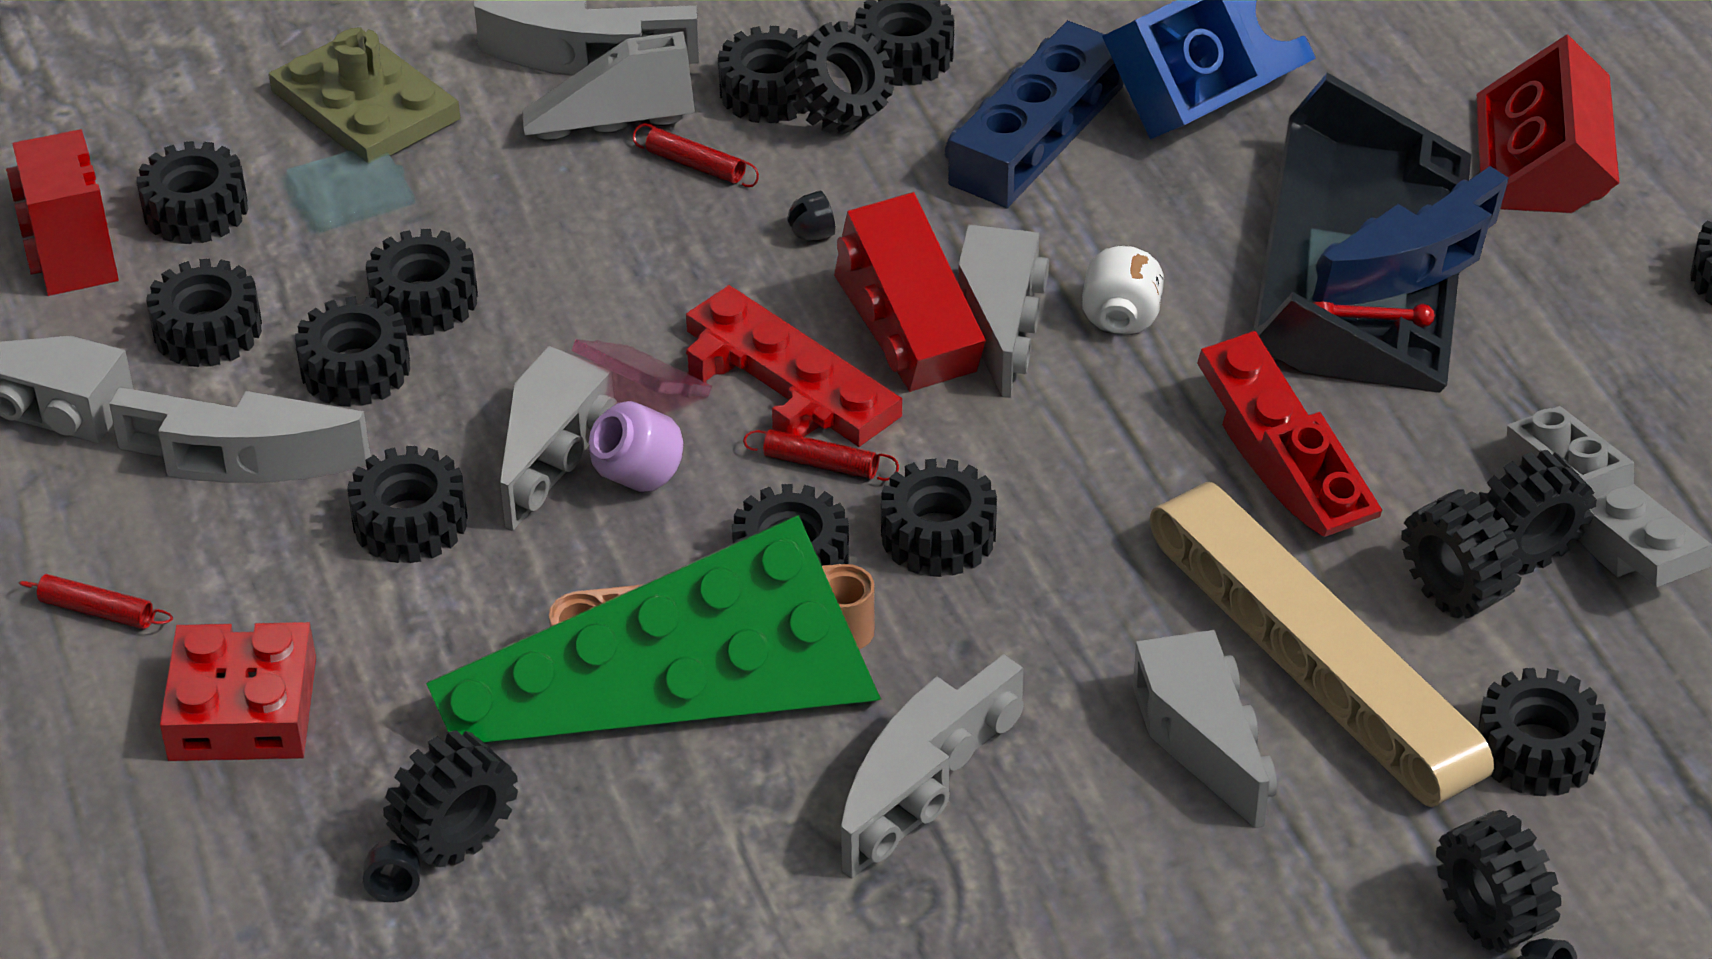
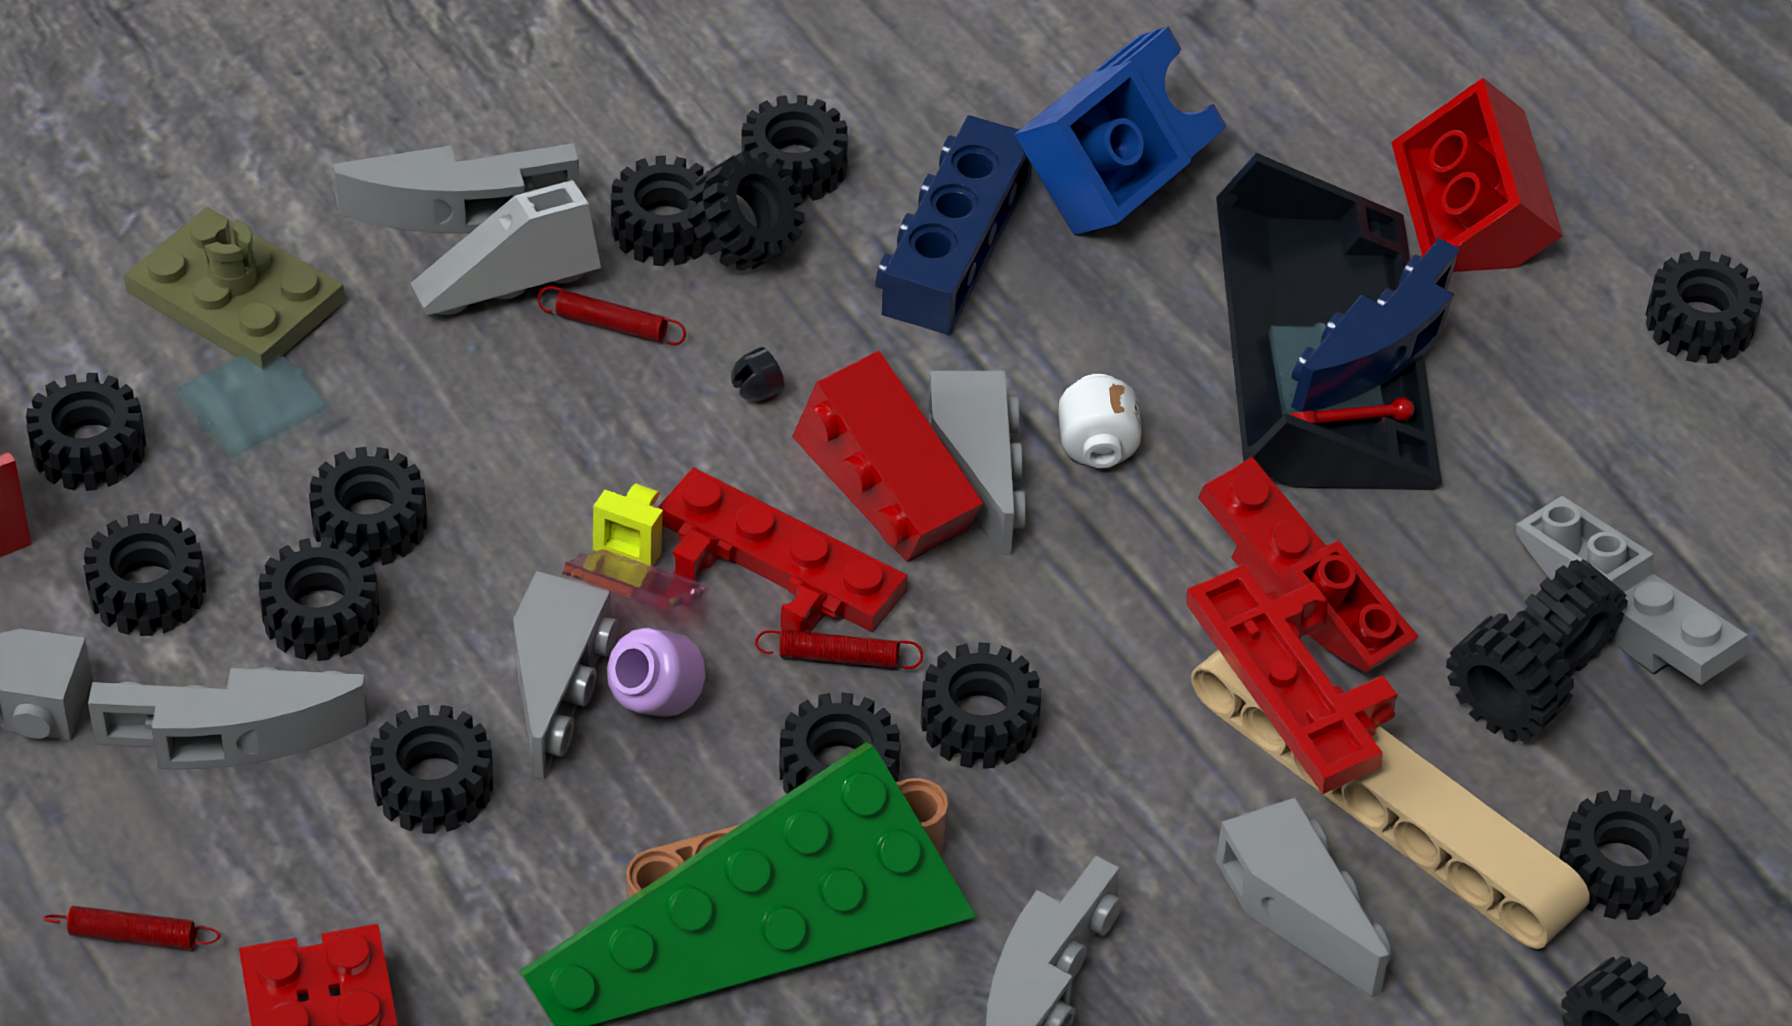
camera: 15 degrees left, 5 degrees up
none -> neon yellow tile [593,483,663,571]
none -> red hinge [1186,564,1397,794]

